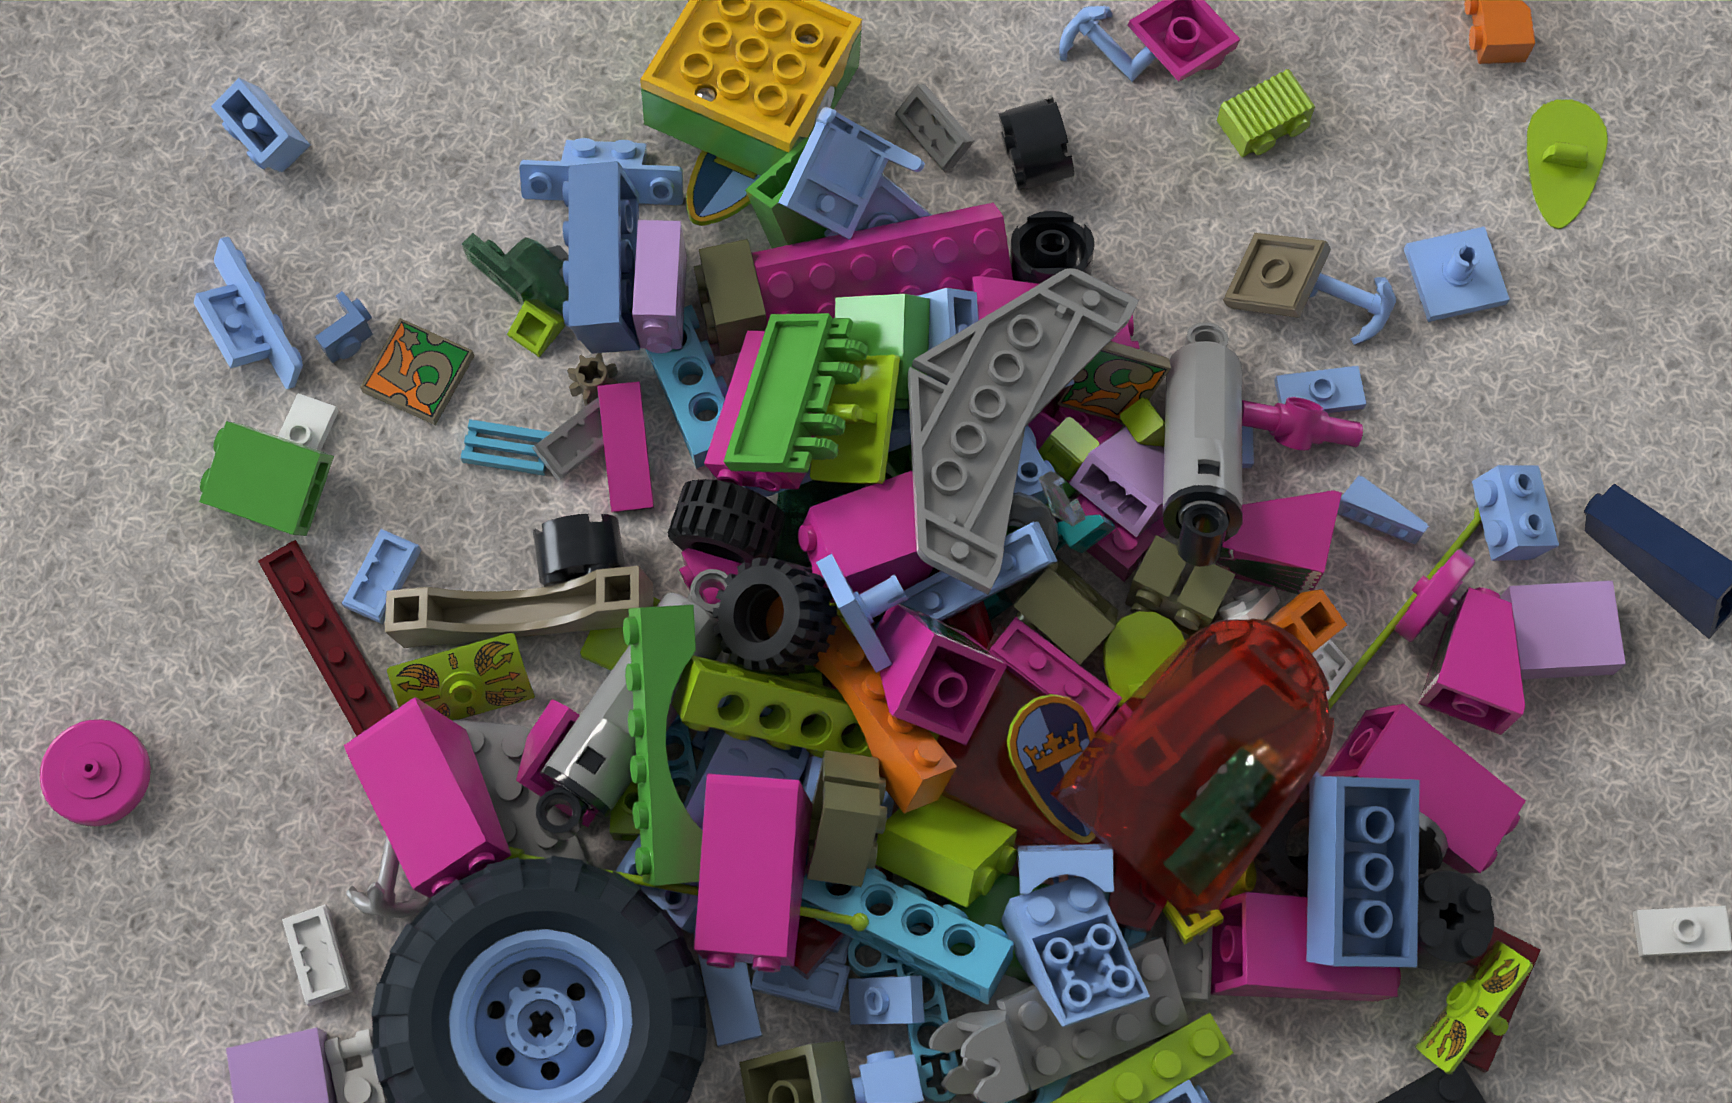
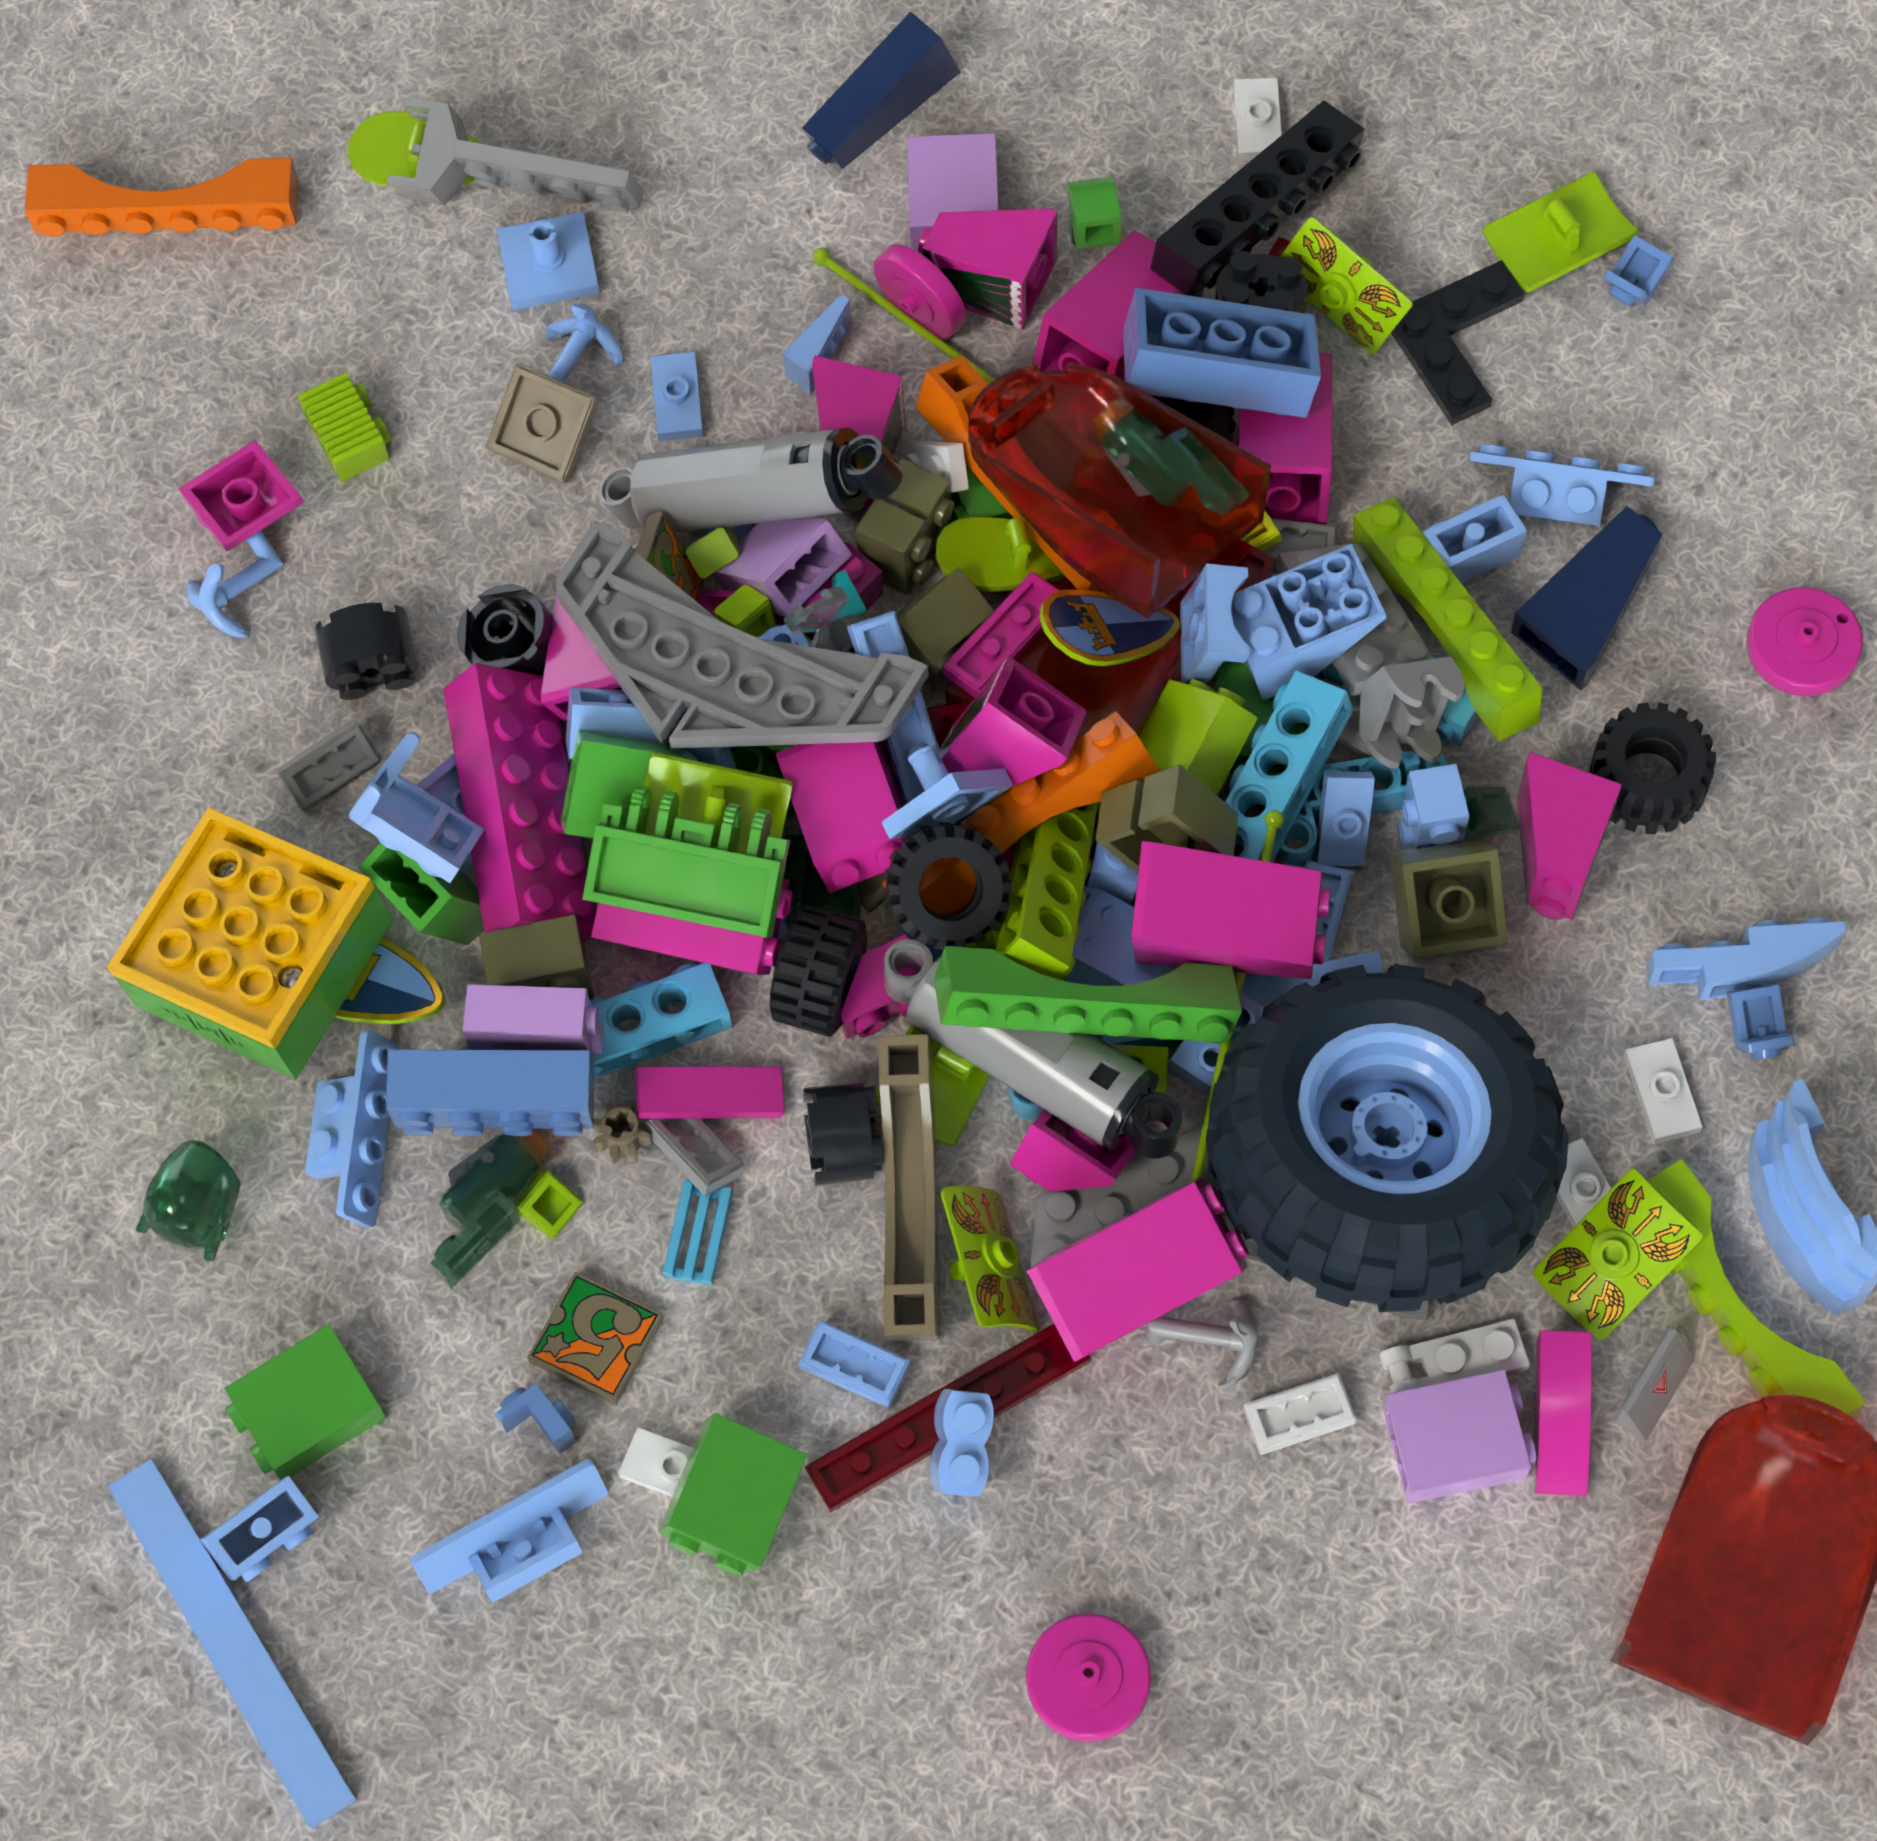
camera: 85 degrees left, 5 degrees down
dark pink pin [1242,397,1363,451] -> none
light blue brick [1472,465,1559,561] -> none
none -> light blue tile [108,1459,357,1829]
none -> clear green helmet [136,1140,241,1262]
none -> bright green brick [224,1324,387,1480]
none -> light grey hinge [387,97,644,212]
none -> light blue brick [929,1389,994,1497]
none -> bright green brick [1066,176,1122,249]
none -> black brick [1150,100,1365,296]

